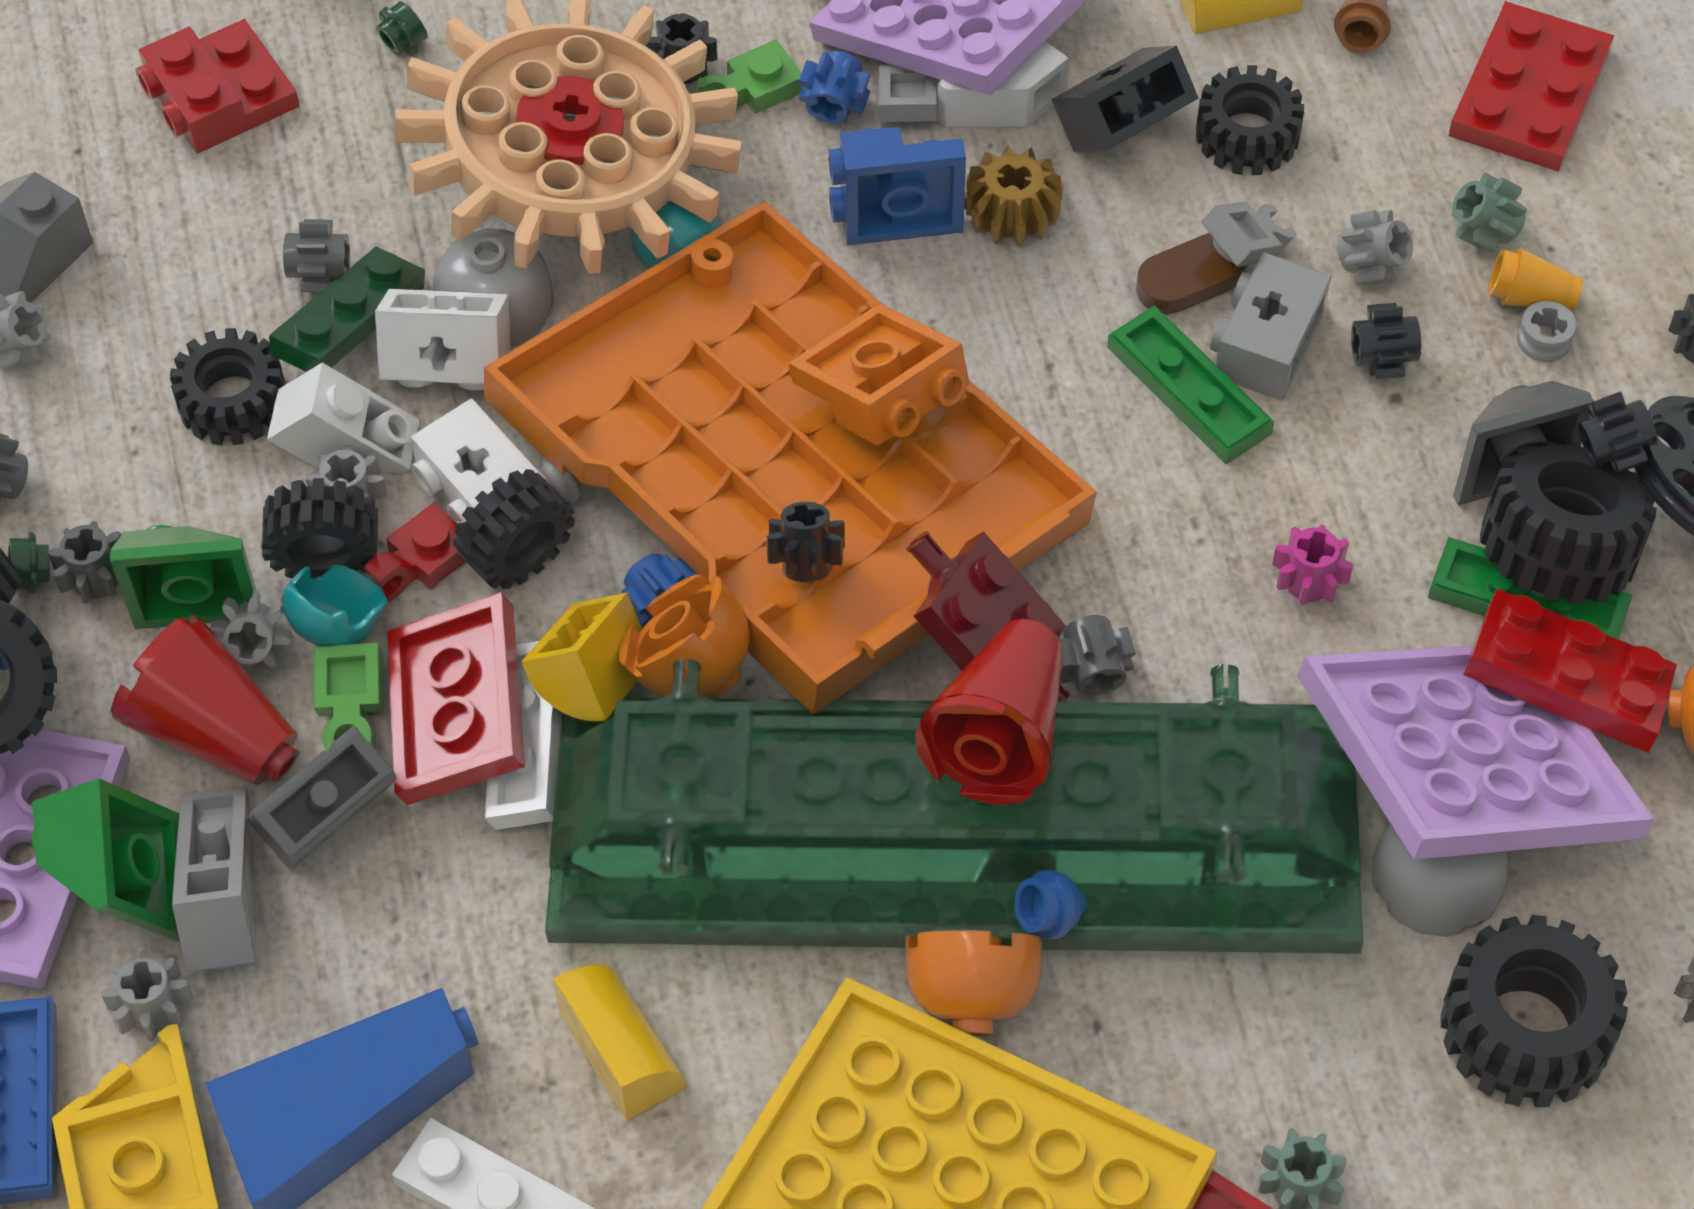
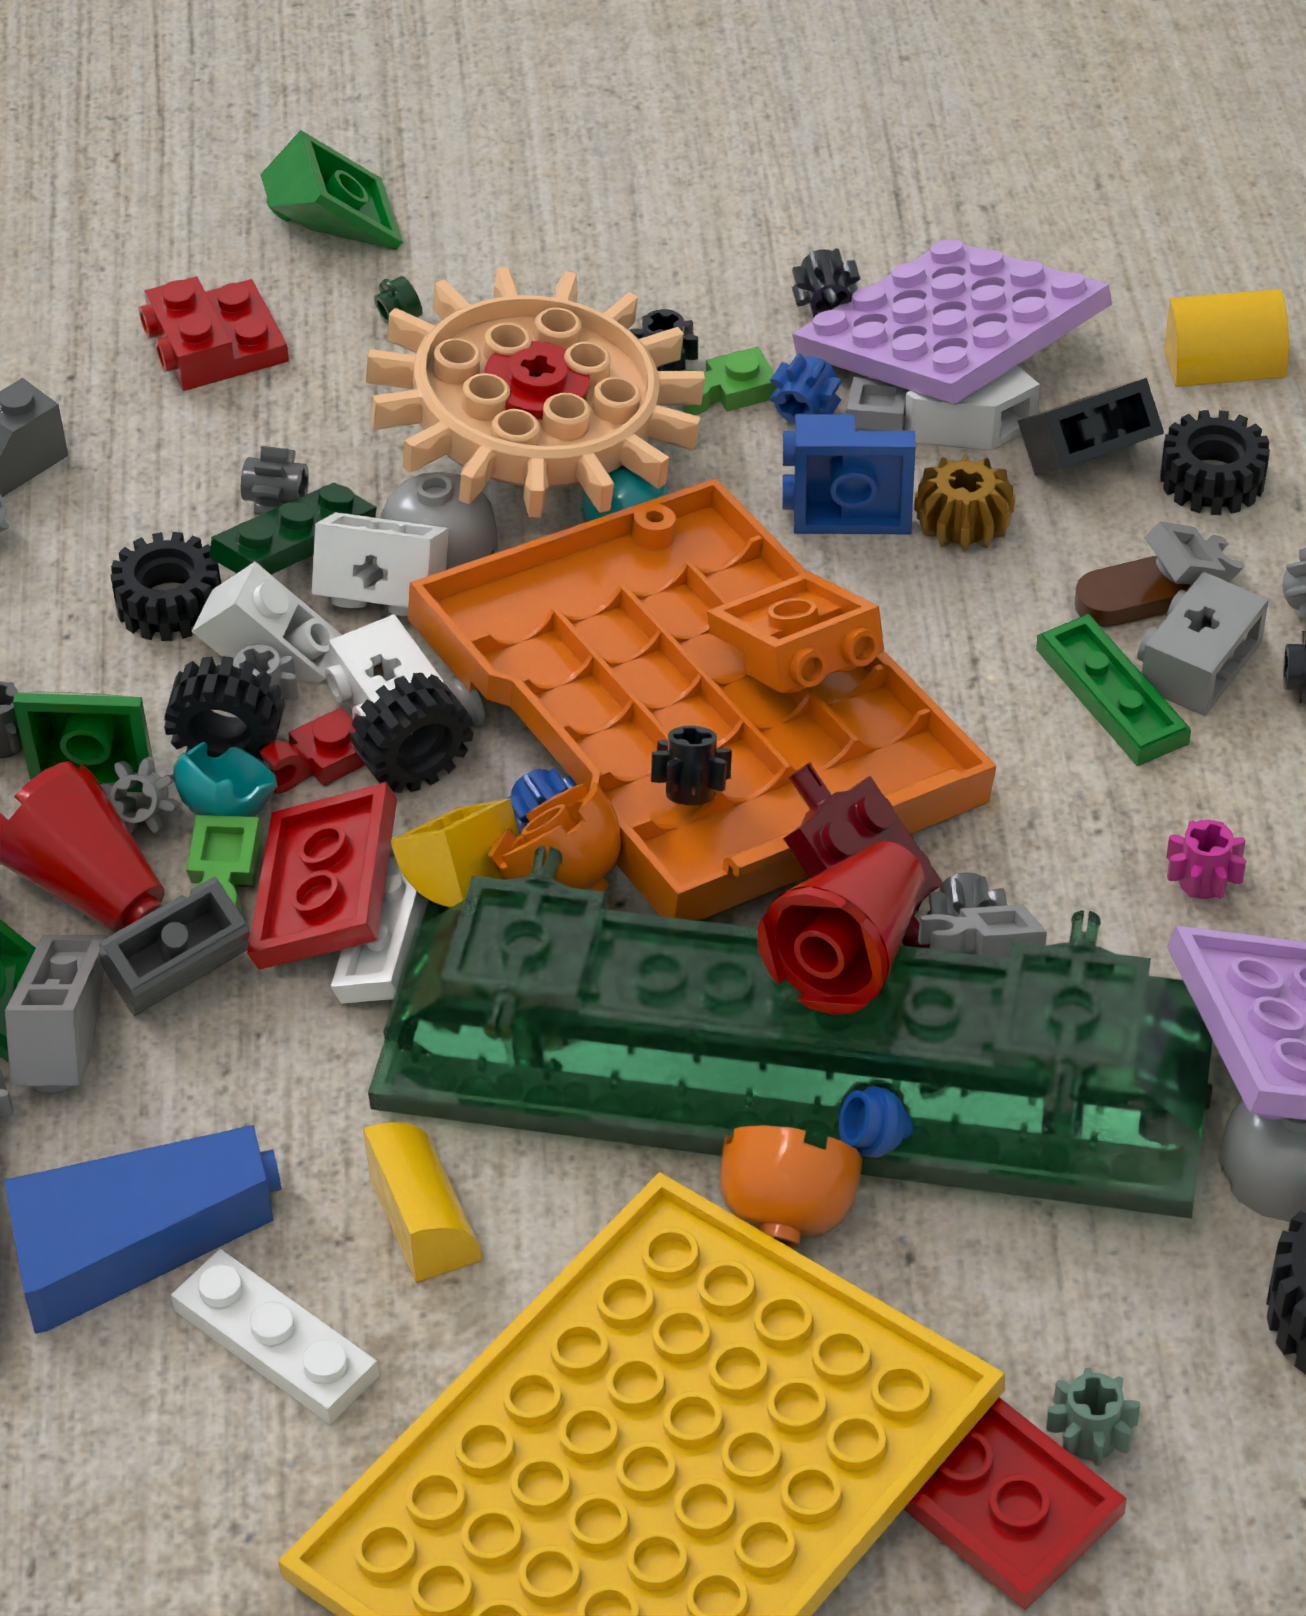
camera: 10 degrees right, 10 degrees down
none -> light grey plate [918,904,1047,965]

